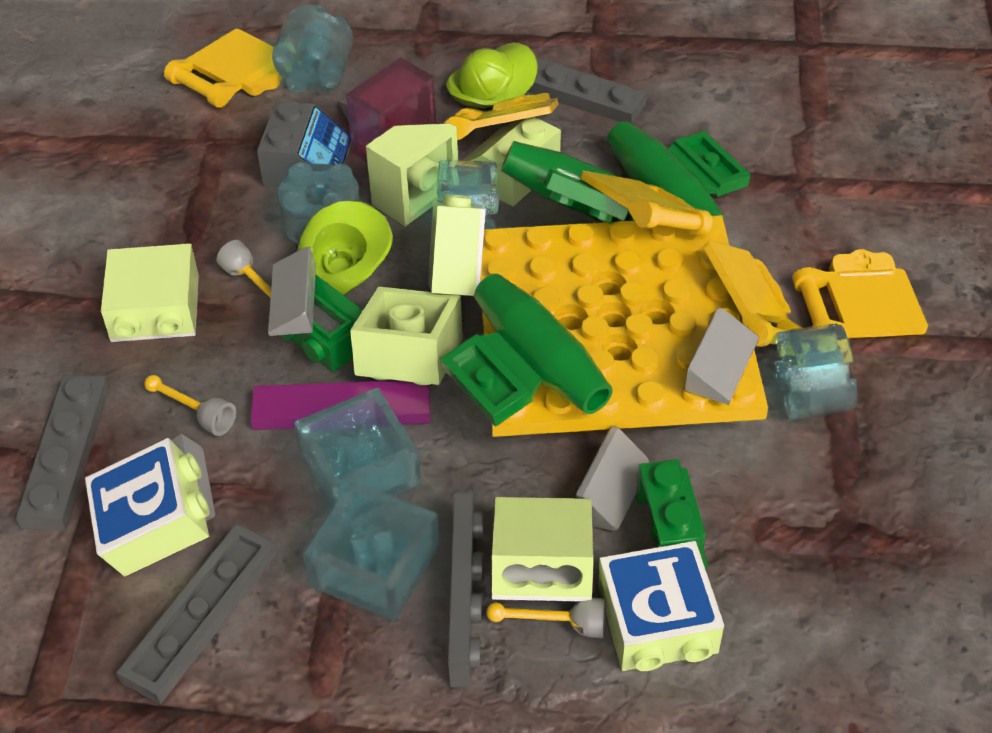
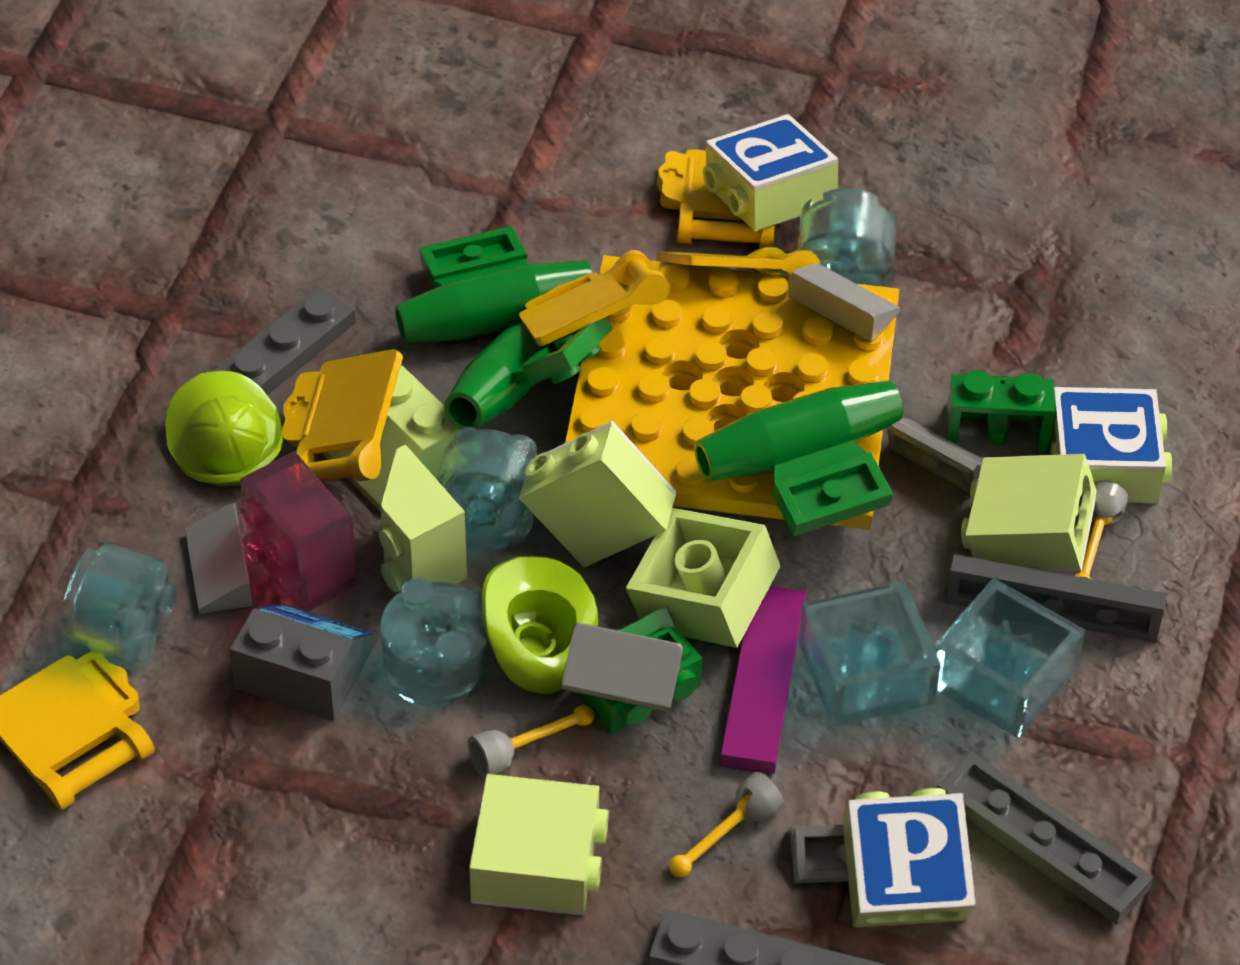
camera: 80 degrees left, 0 degrees up
none -> piece [703,114,838,231]

